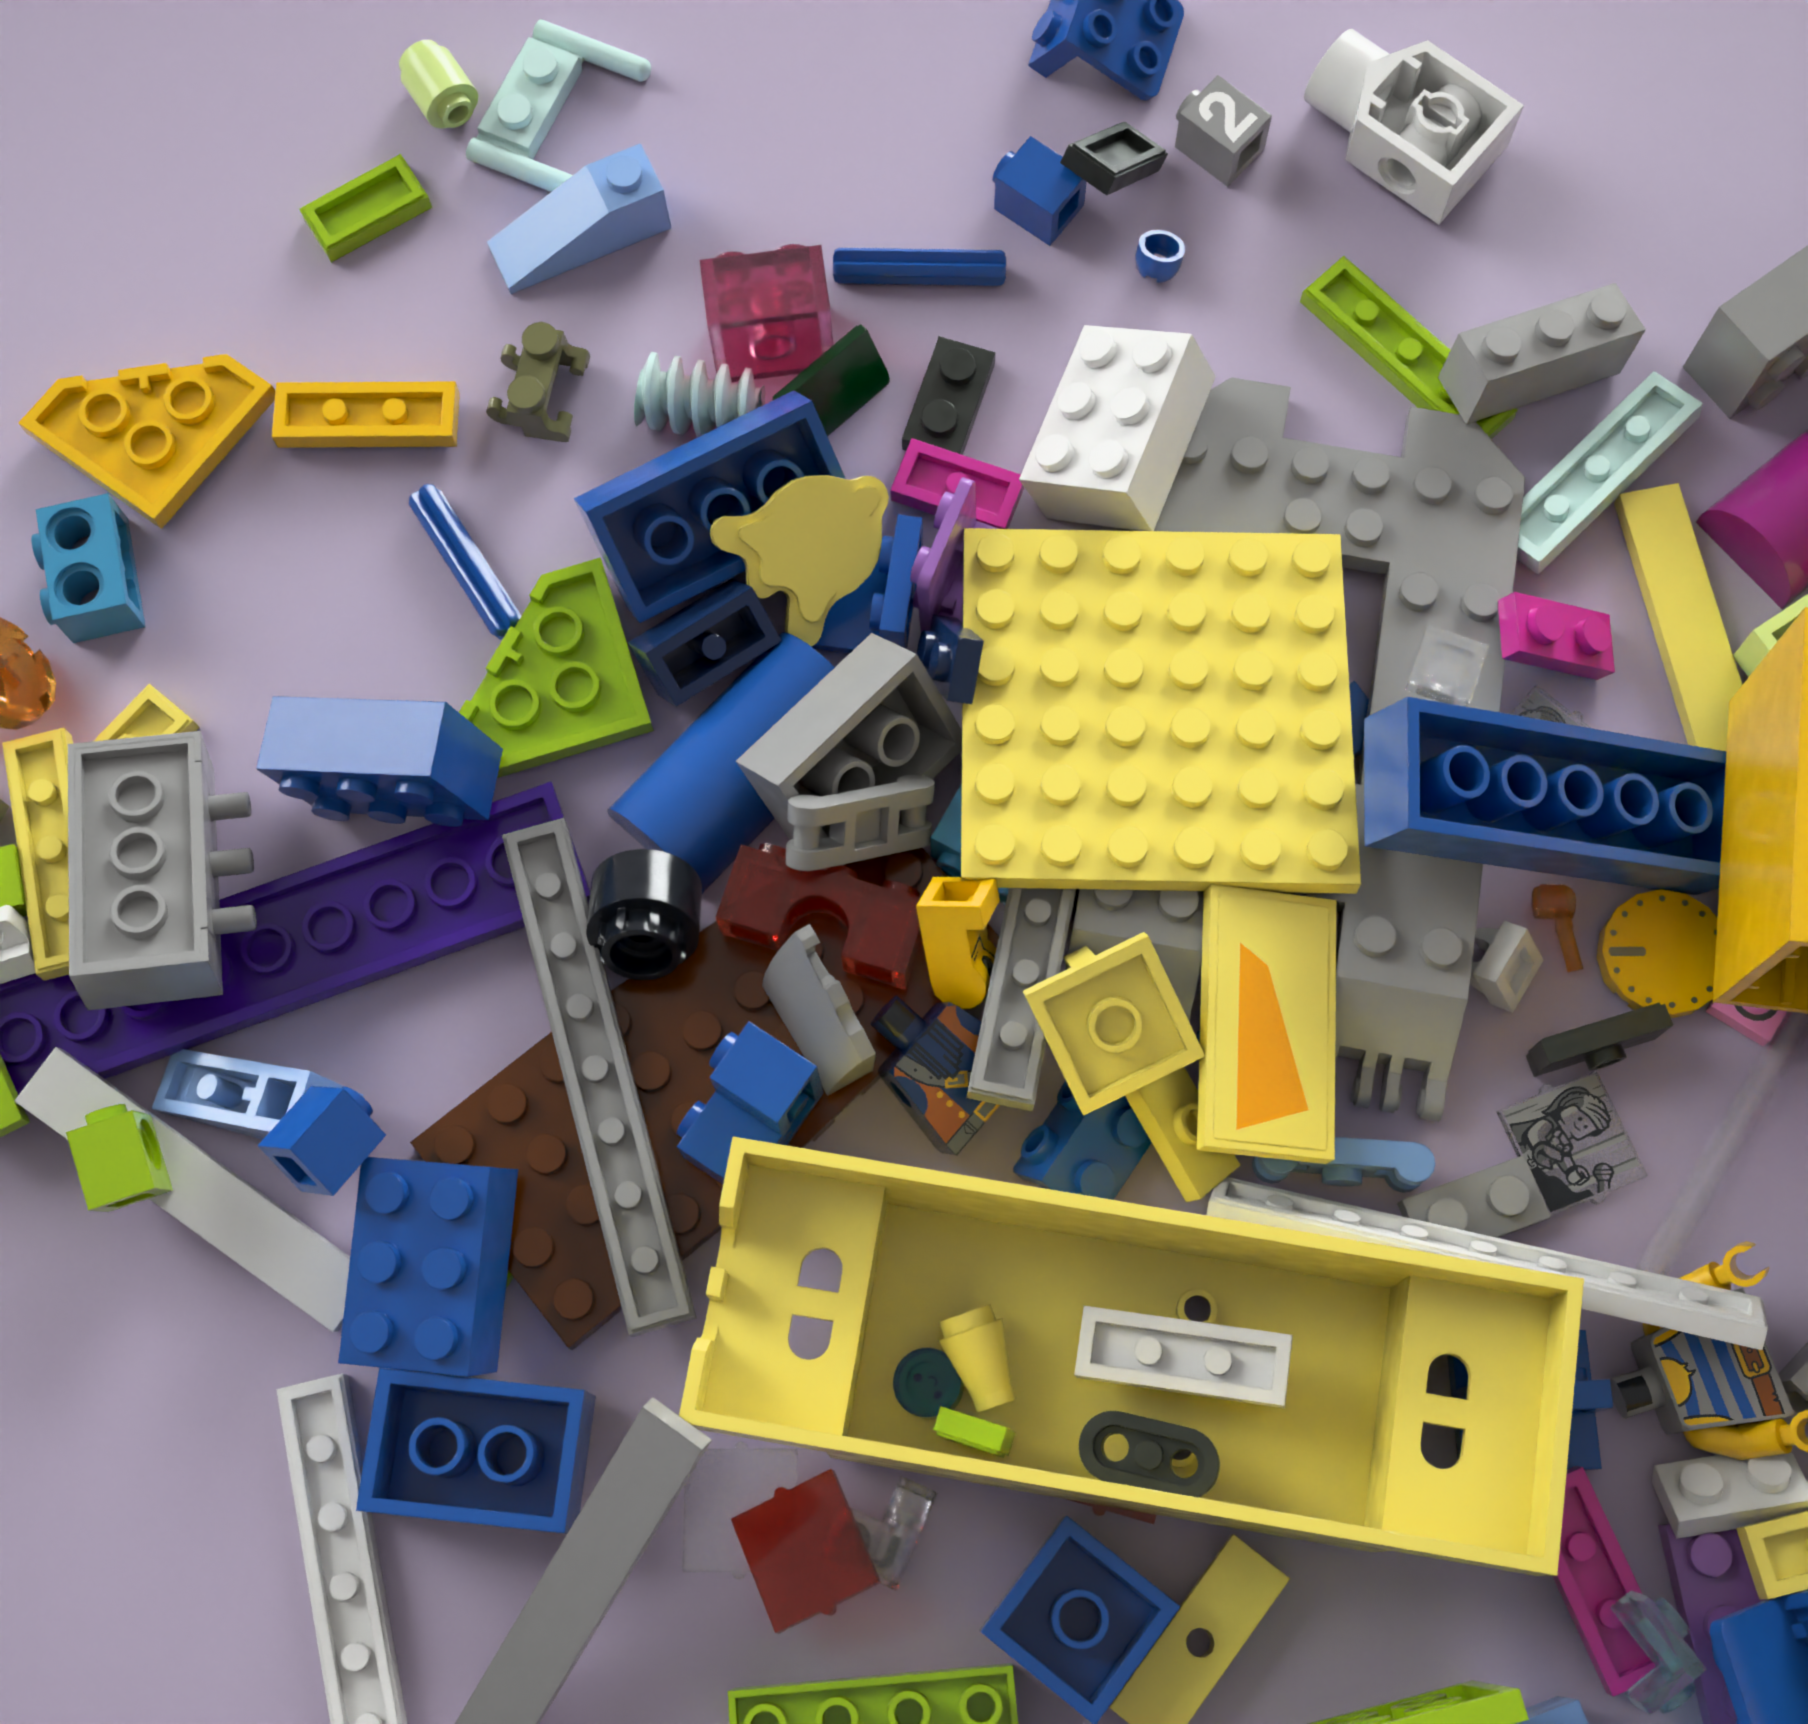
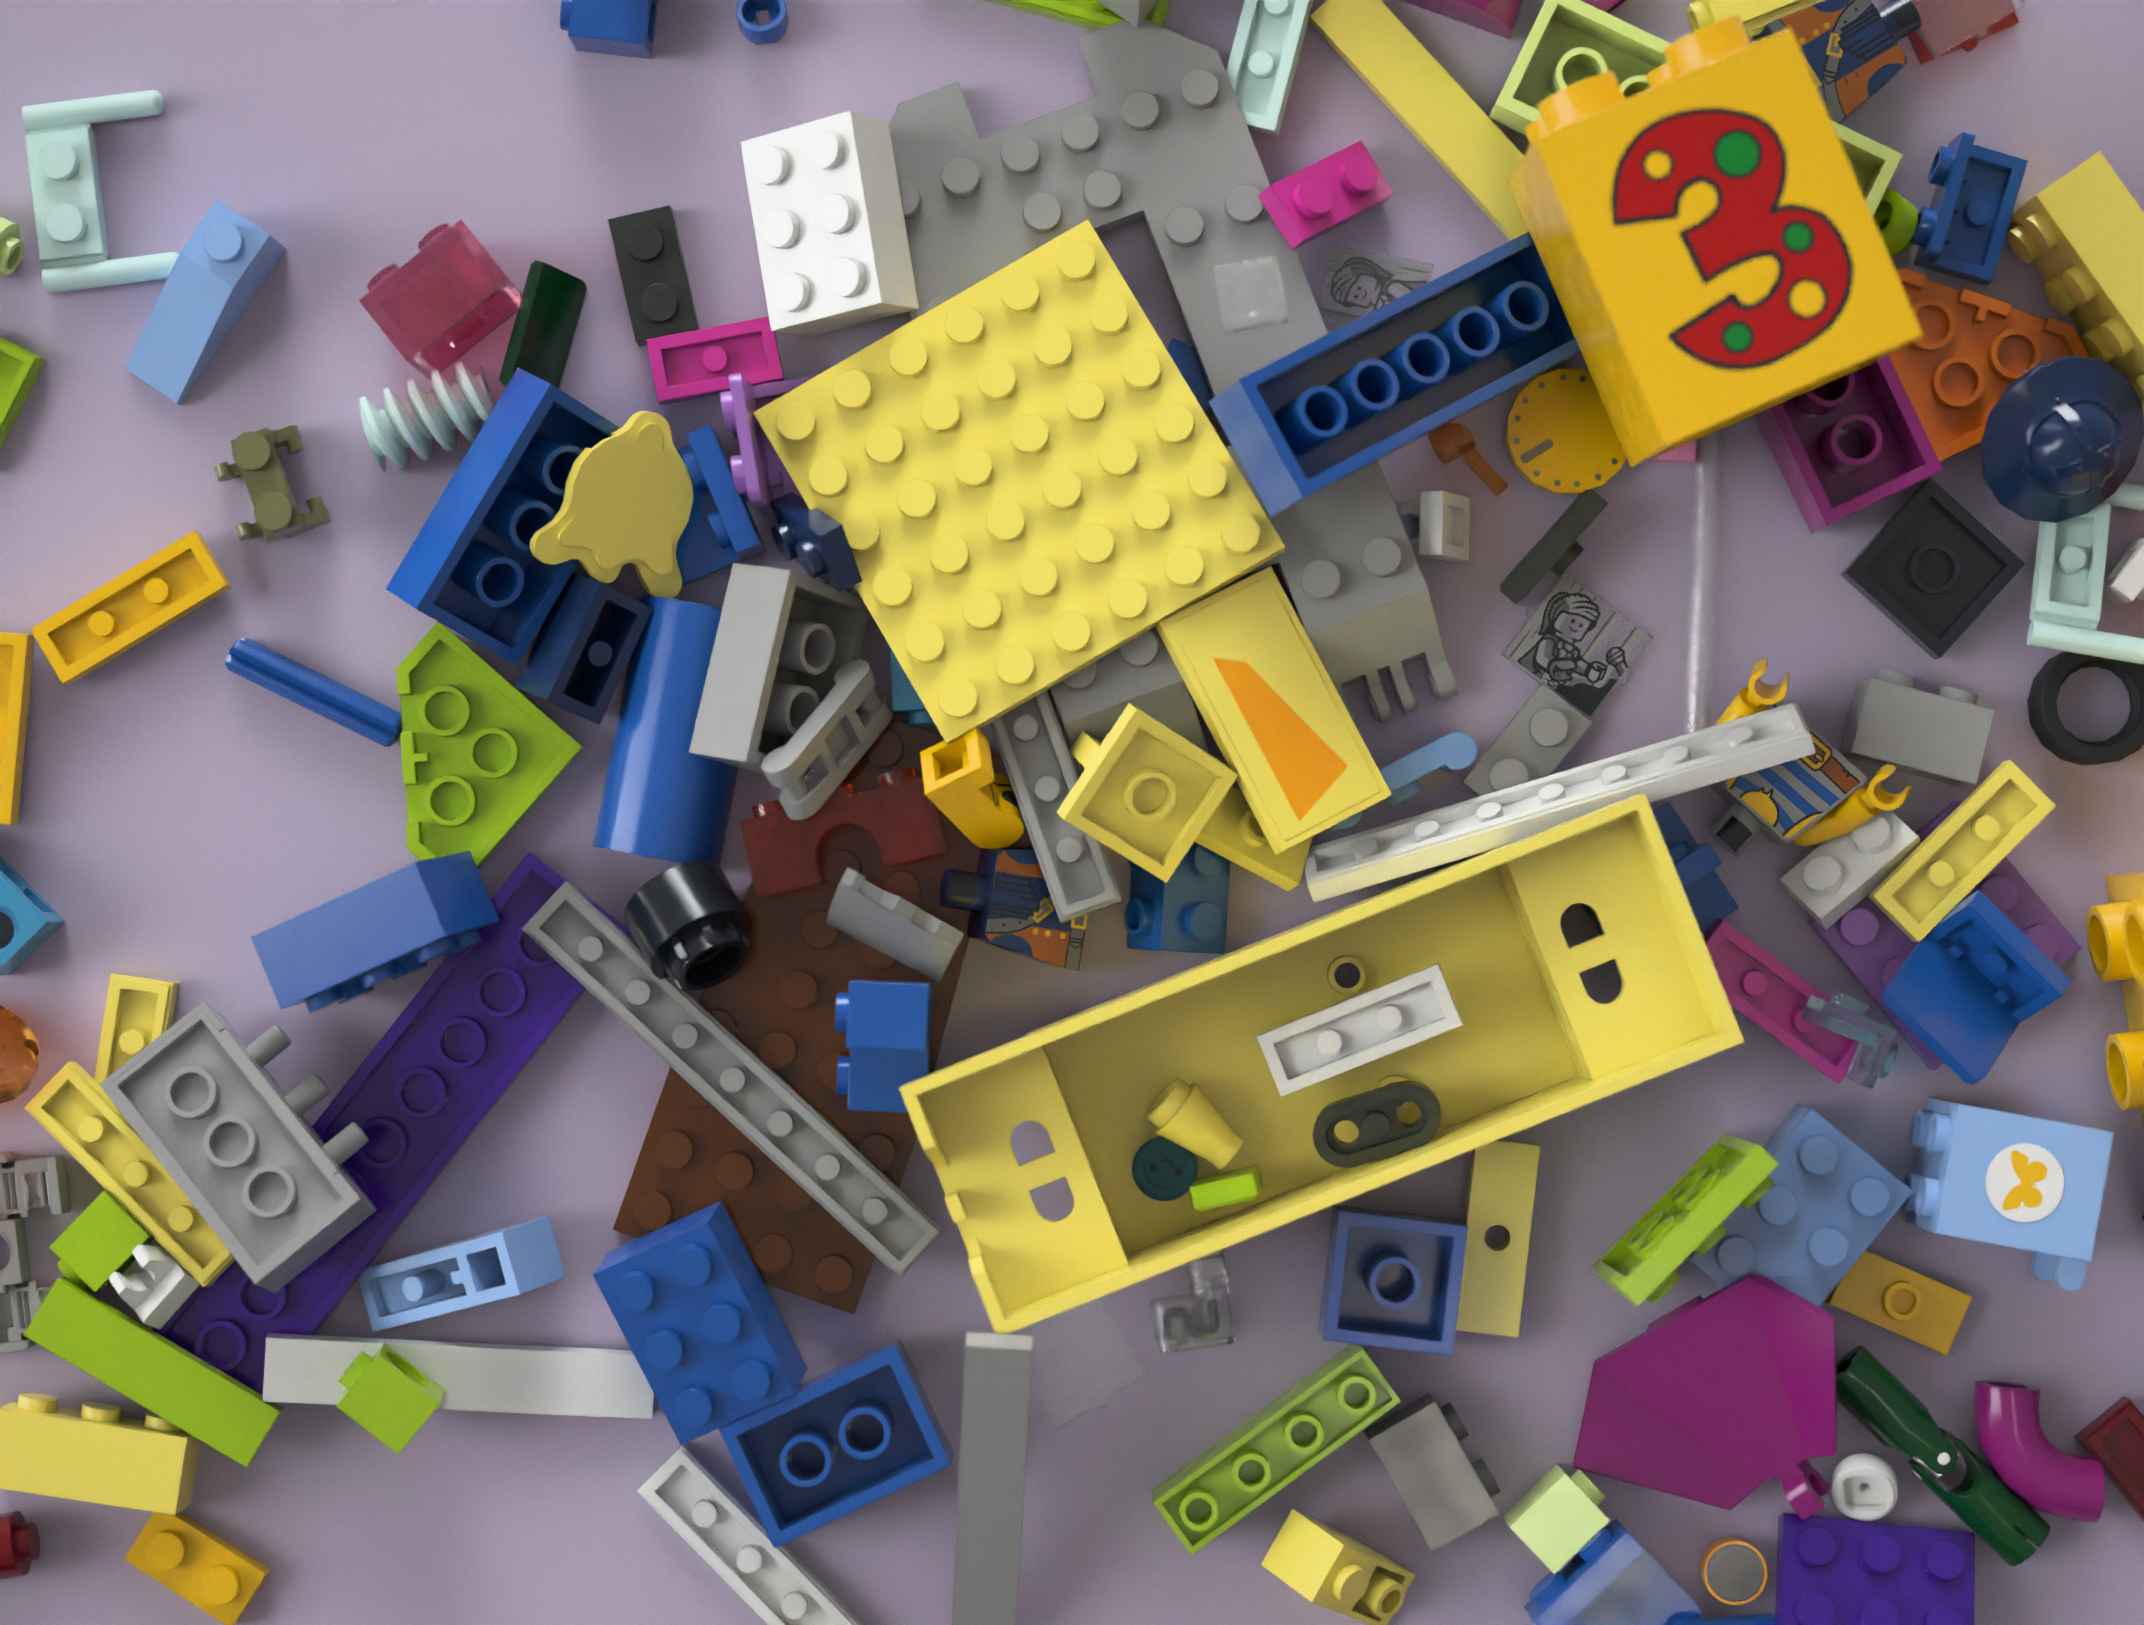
camera: 30 degrees left, 15 degrees up
blue brick [257,1086,386,1196] -> none
clear red piece [731,1469,881,1634] -> none
blue axle [833,248,1006,286] -> none

